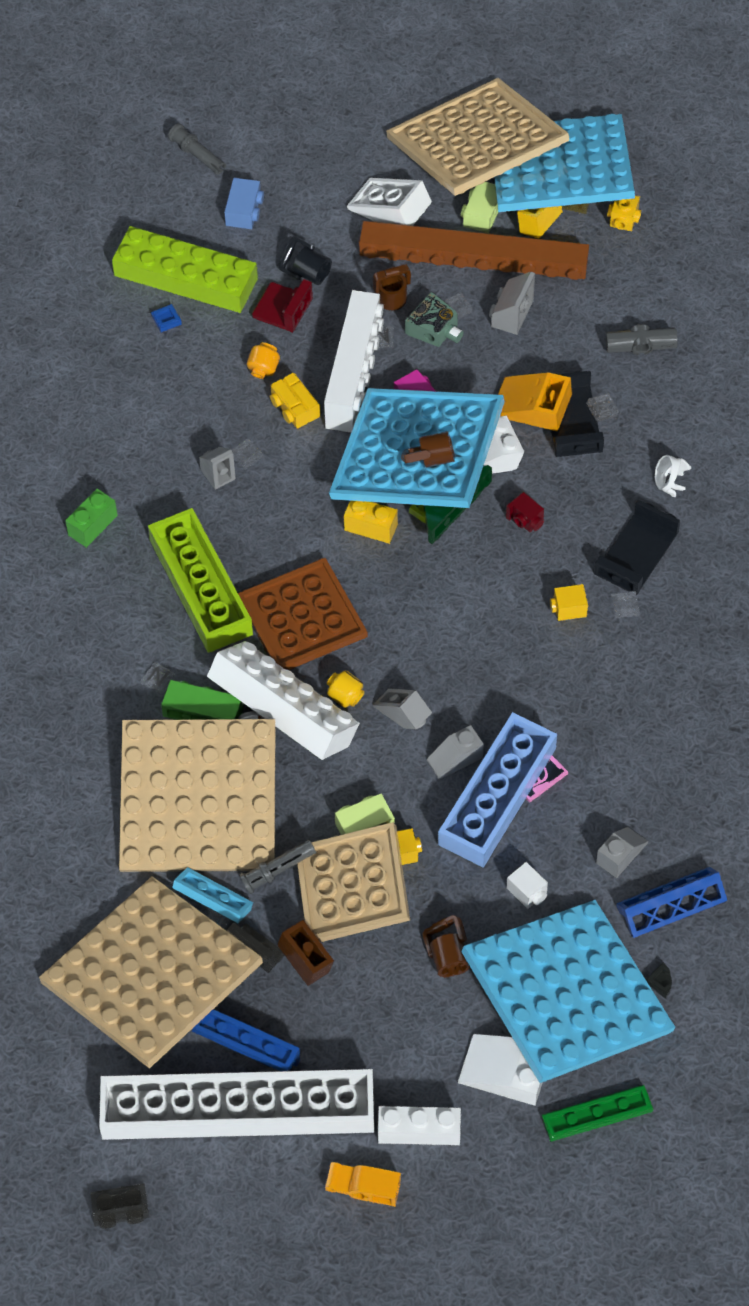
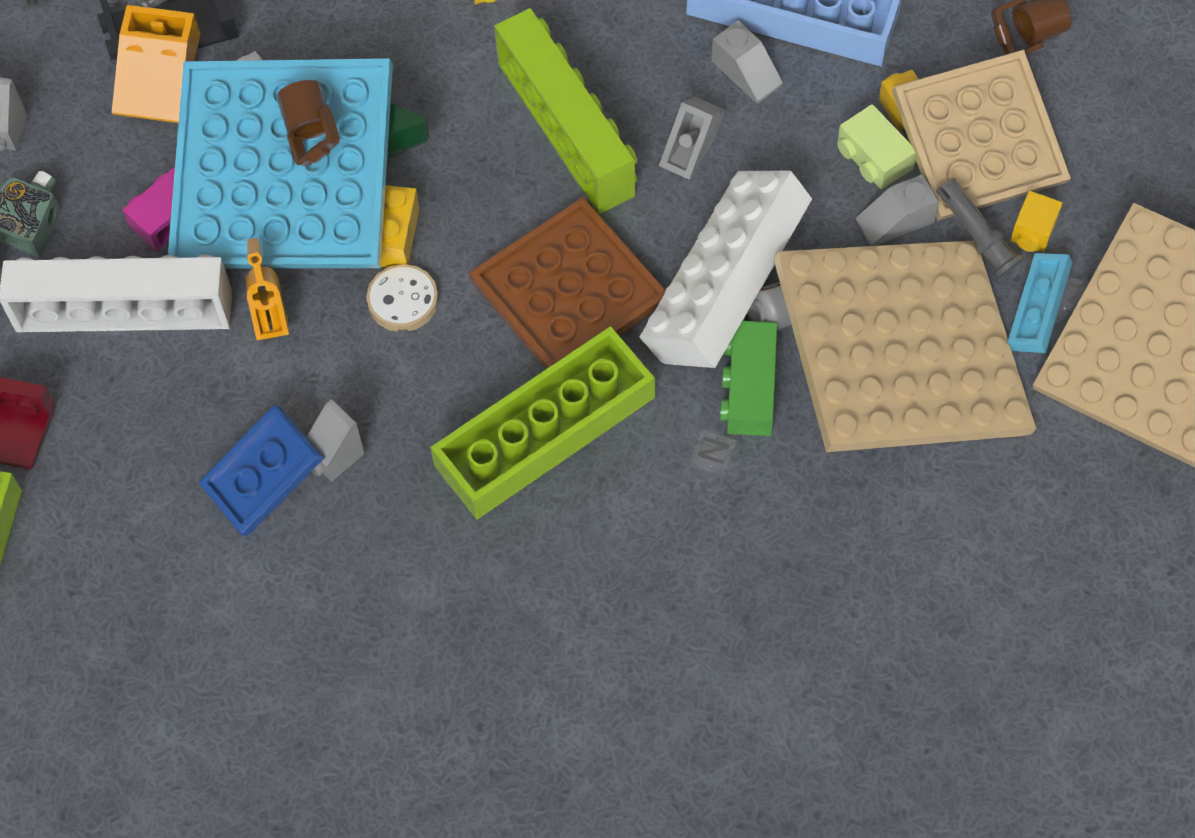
camera: 100 degrees left, 5 degrees up
bright green brick [65,489,118,548] -> none
blue tile [151,304,182,332] -> none
clear smoke bracket [227,923,284,973] -> none
light orange head [246,342,280,379] -> none
yellow brick [270,373,320,429] -> none
reddish brown brick [277,920,334,986] -> none
yellow head [327,670,365,708] -> none
dark red brick [506,492,544,532] -> none
none -> blue tile [198,404,324,536]
none -> light orange piece [246,238,289,341]
none -> white tile [366,264,438,332]
none -> lime brick [494,8,638,214]
none -> light grey slope [855,174,939,246]
none -> yellow brick [1011,191,1063,253]

